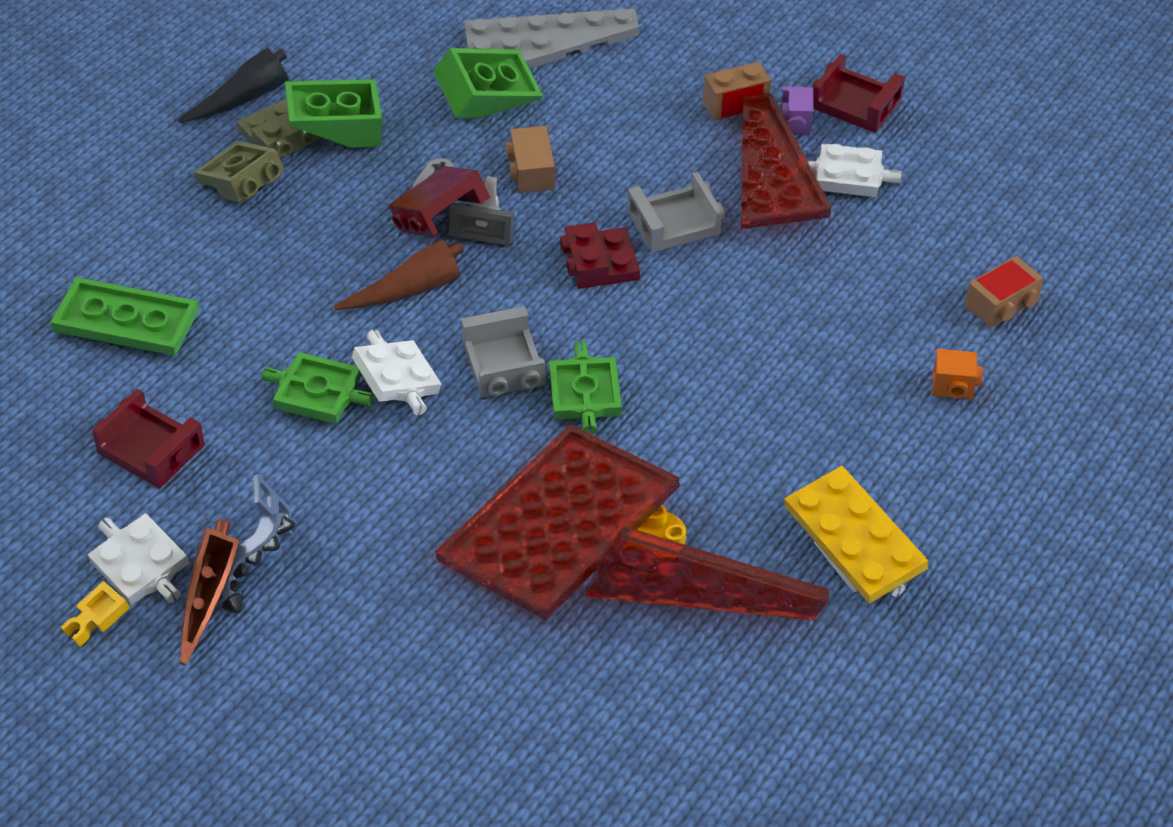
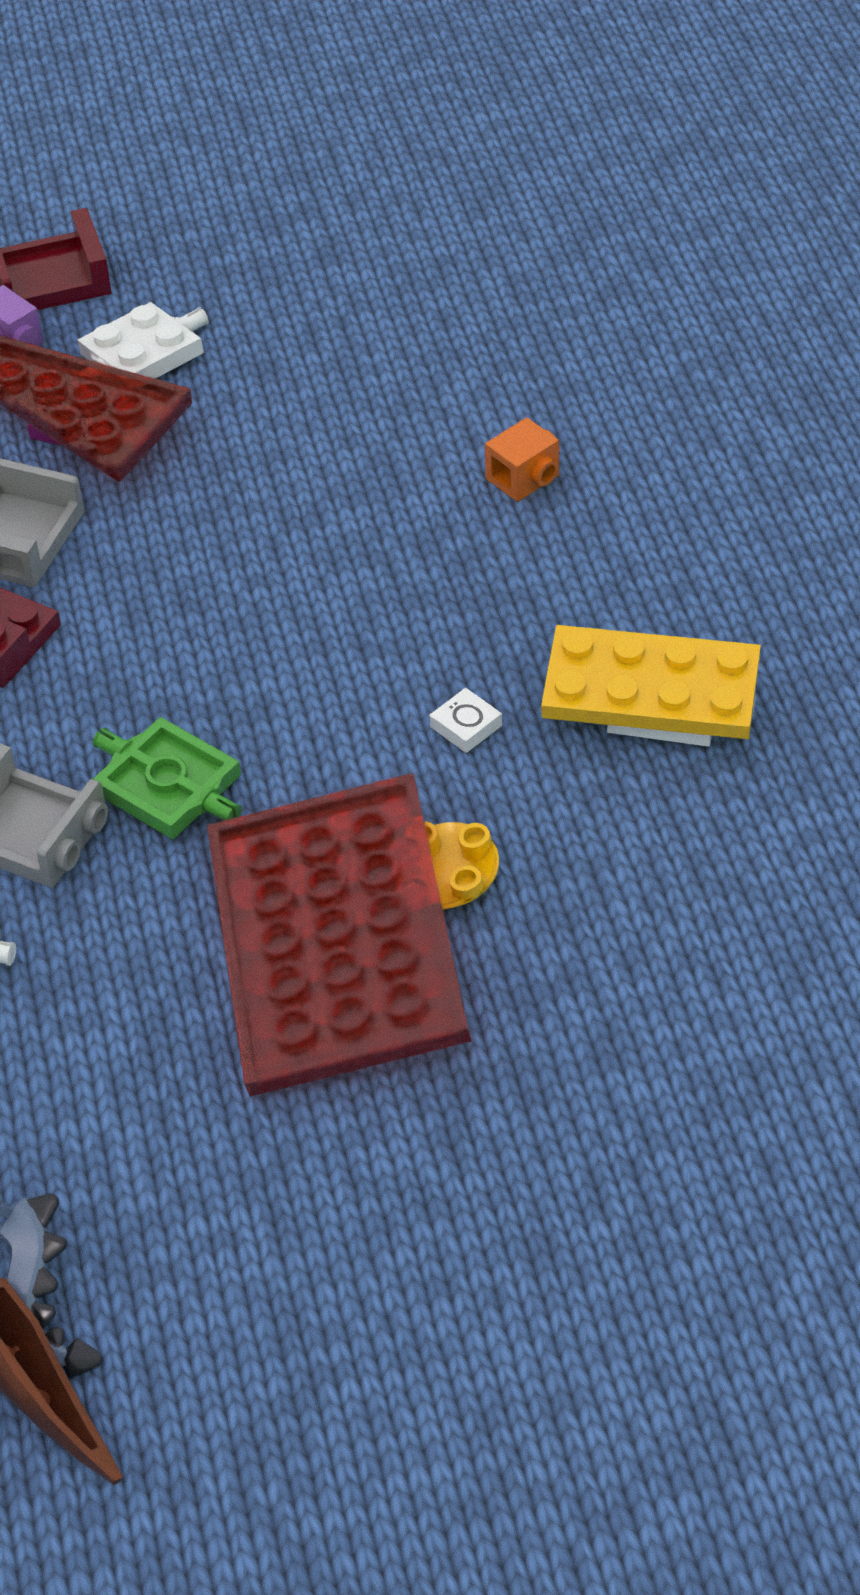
camera: 45 degrees left, 0 degrees up
clear red wing [586,526,829,620] -> none
medium nougat brick [965,256,1043,328] -> none
none -> white tile [429,688,502,753]

